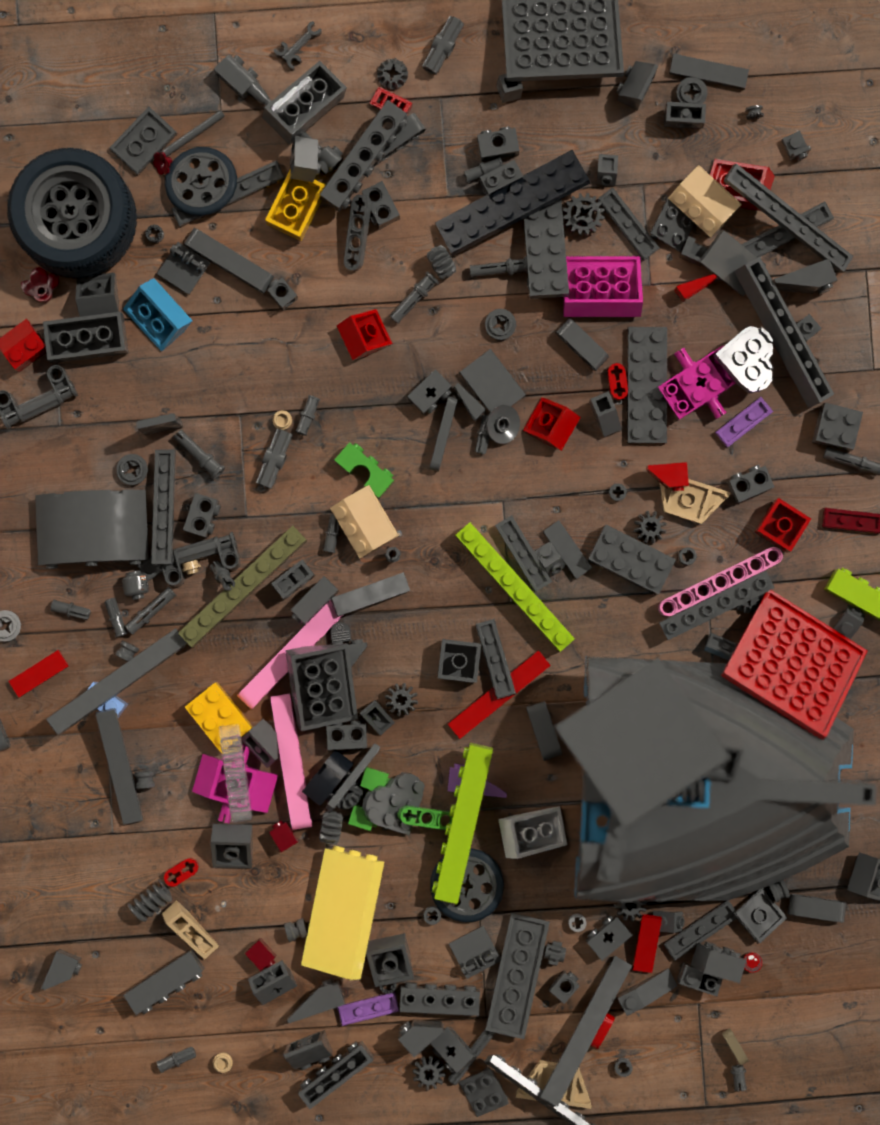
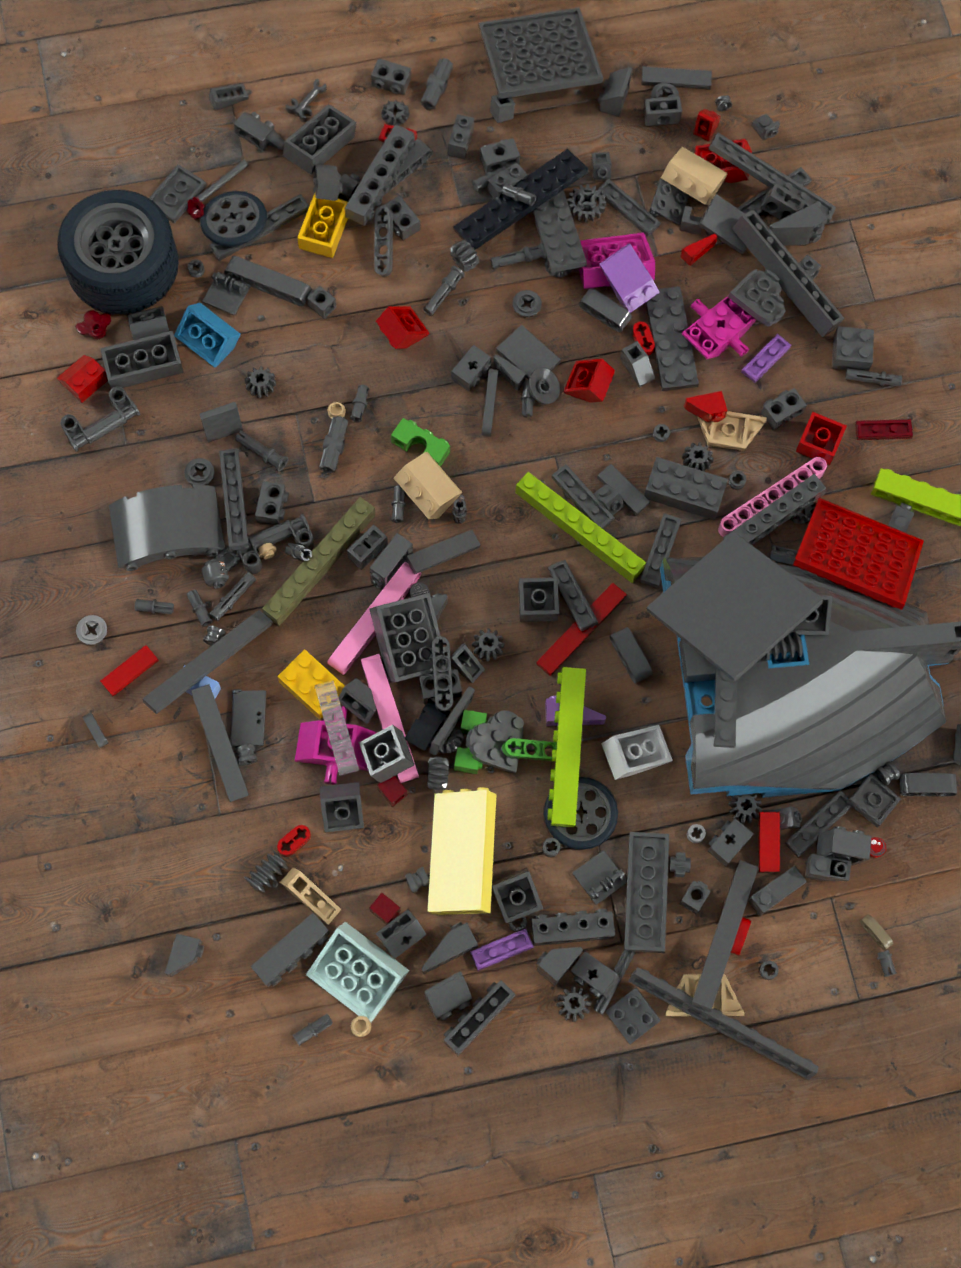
camera: 10 degrees left, 15 degrees down
none -> dark grey slope [209,83,249,110]
none -> dark grey door [230,689,266,748]
none -> dark grey gear [244,366,276,398]
none -> light aqua slope [306,922,409,1022]
none -> dark grey brick [359,725,415,783]
none -> dark grey brick [371,58,411,95]
none -> dark grey beam [432,636,453,712]
none -> dark grey brick [448,114,474,159]
none -> dark grey axle [502,184,536,206]
none -> medium lavender slope [599,243,660,313]
none -> dark grey plate [640,513,682,588]
none -> red slope [693,109,721,142]
none -> dark grey brick [760,183,806,220]

